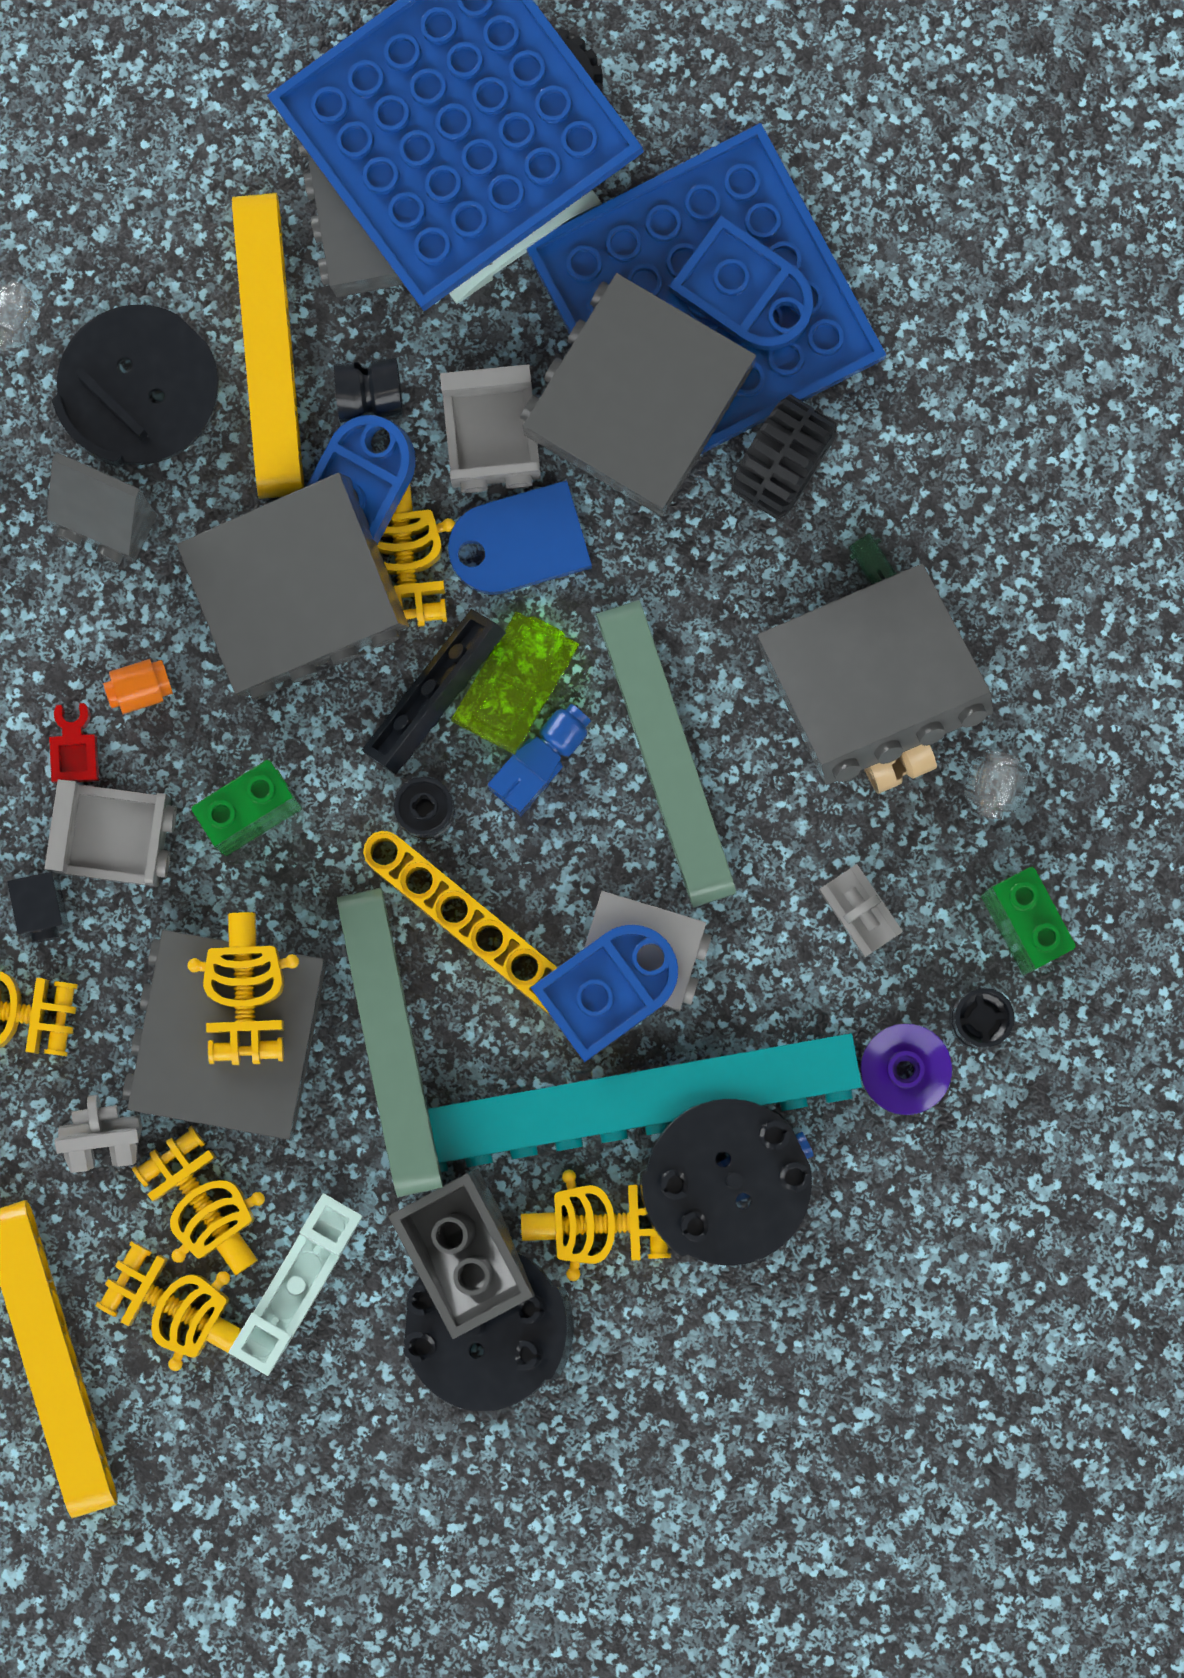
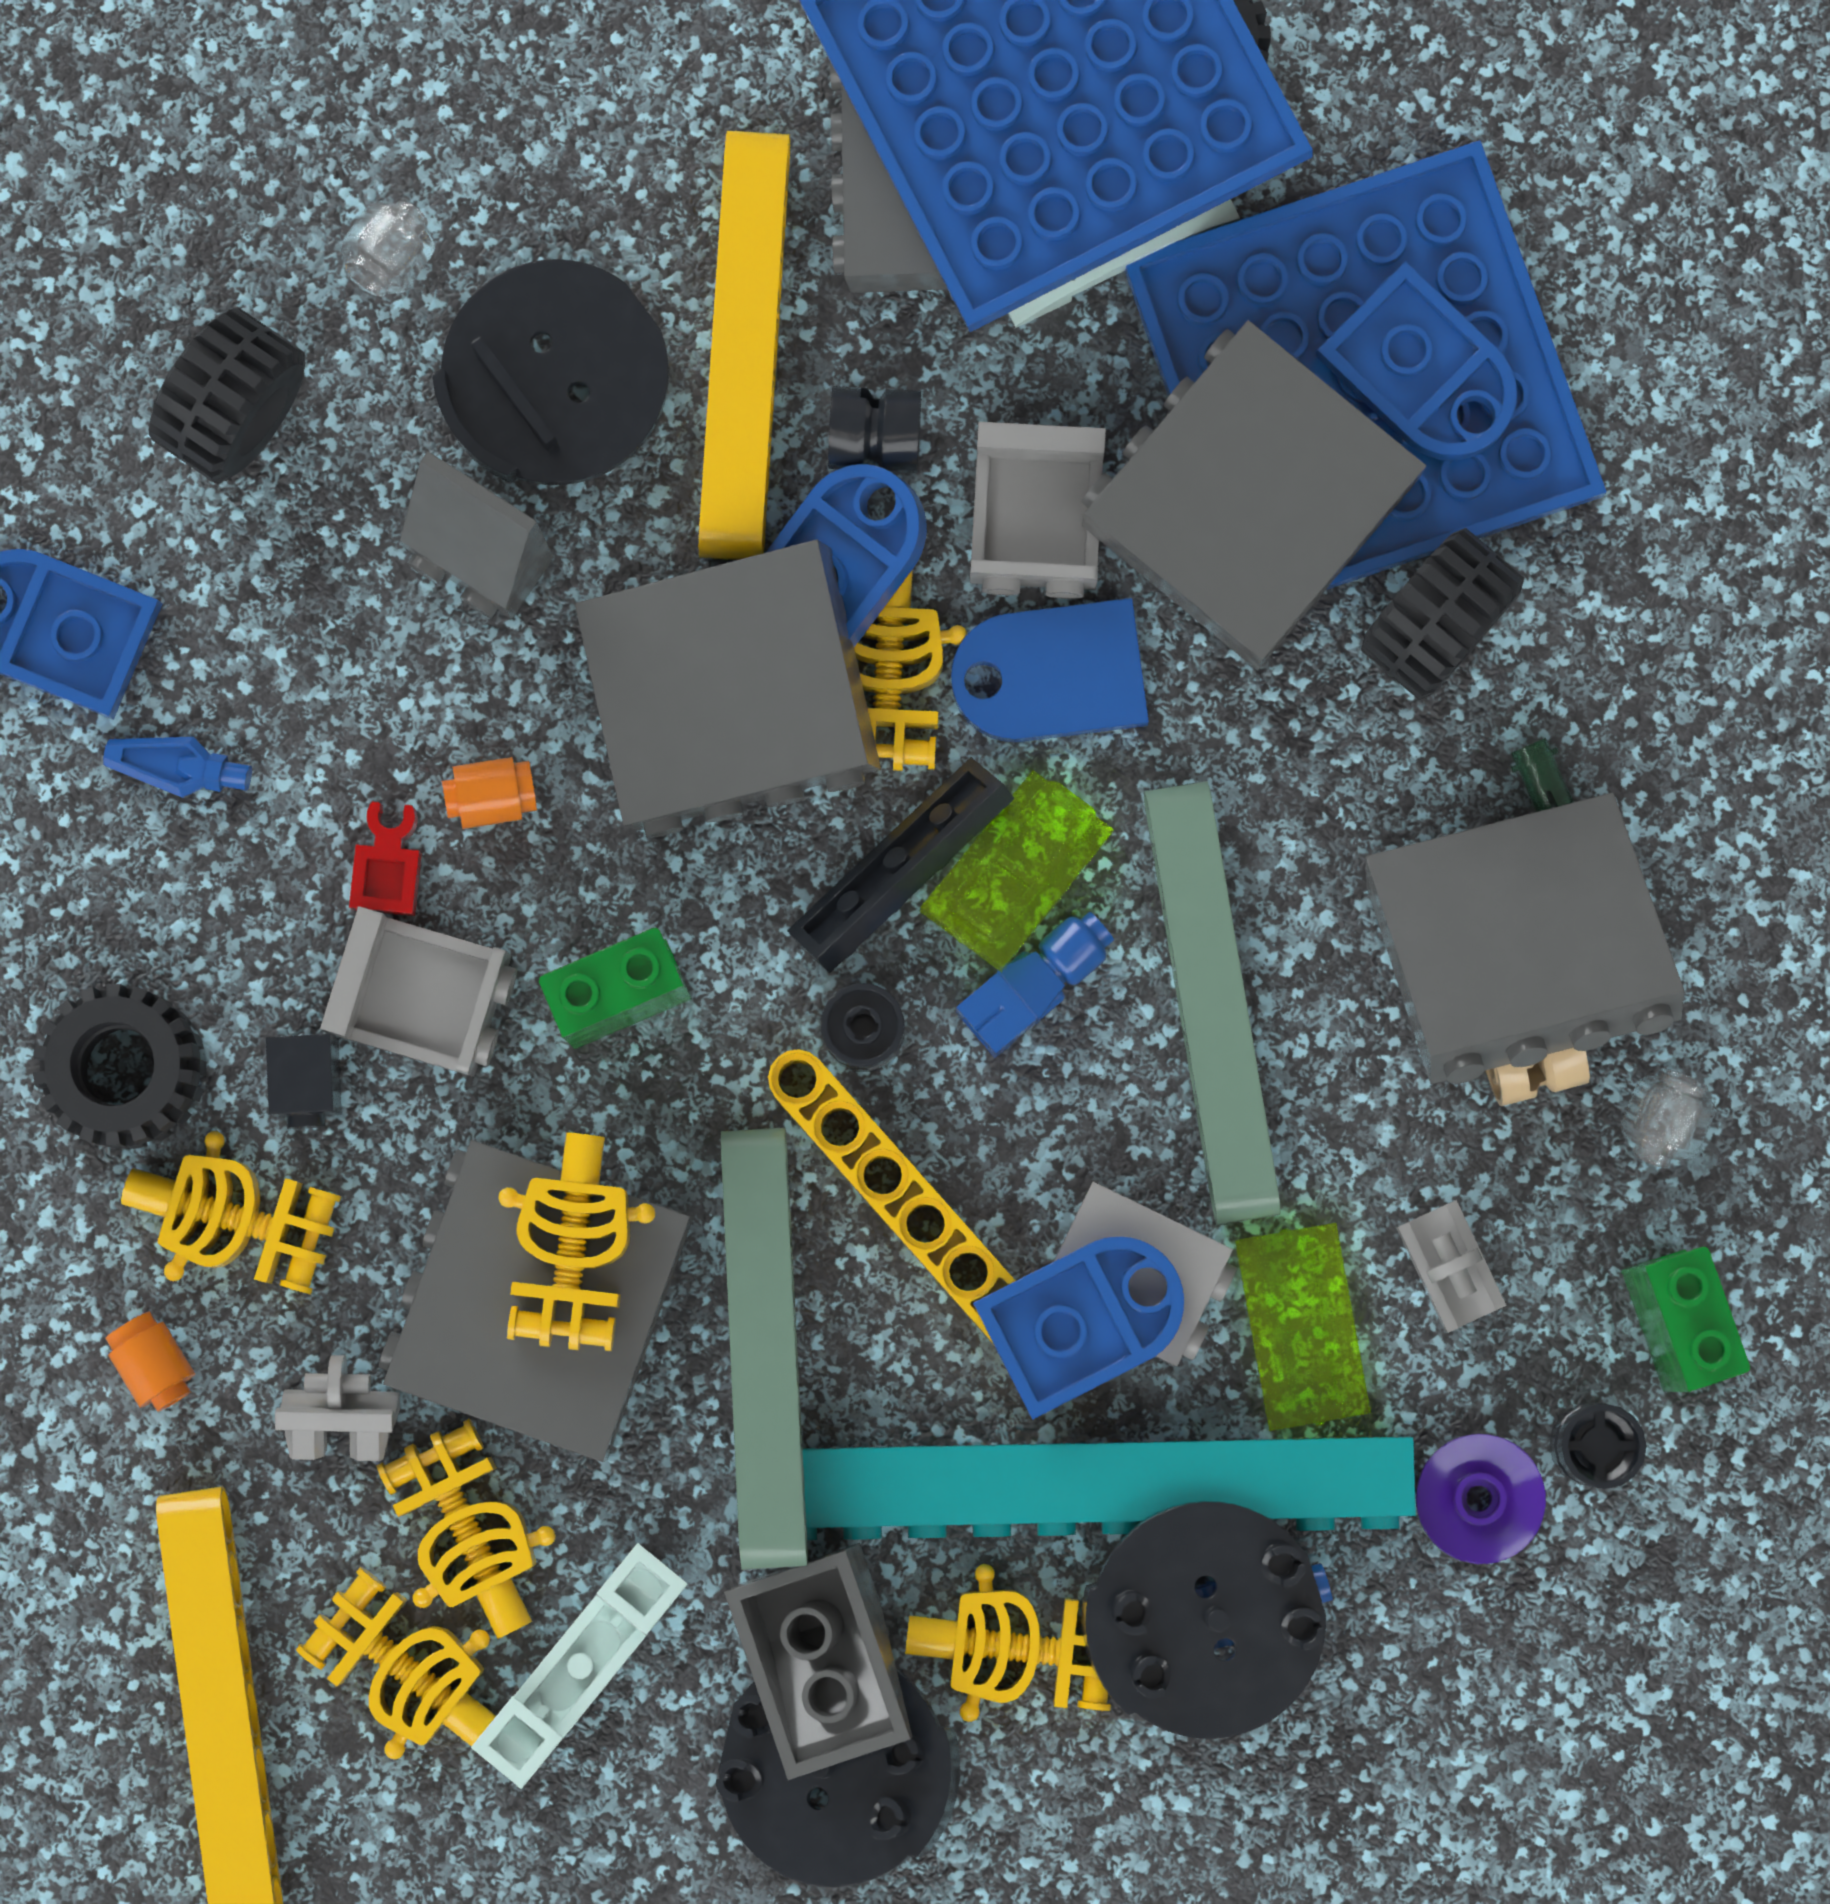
camera: 10 degrees right, 0 degrees up
none -> clear neon green piece [1234,1223,1371,1431]

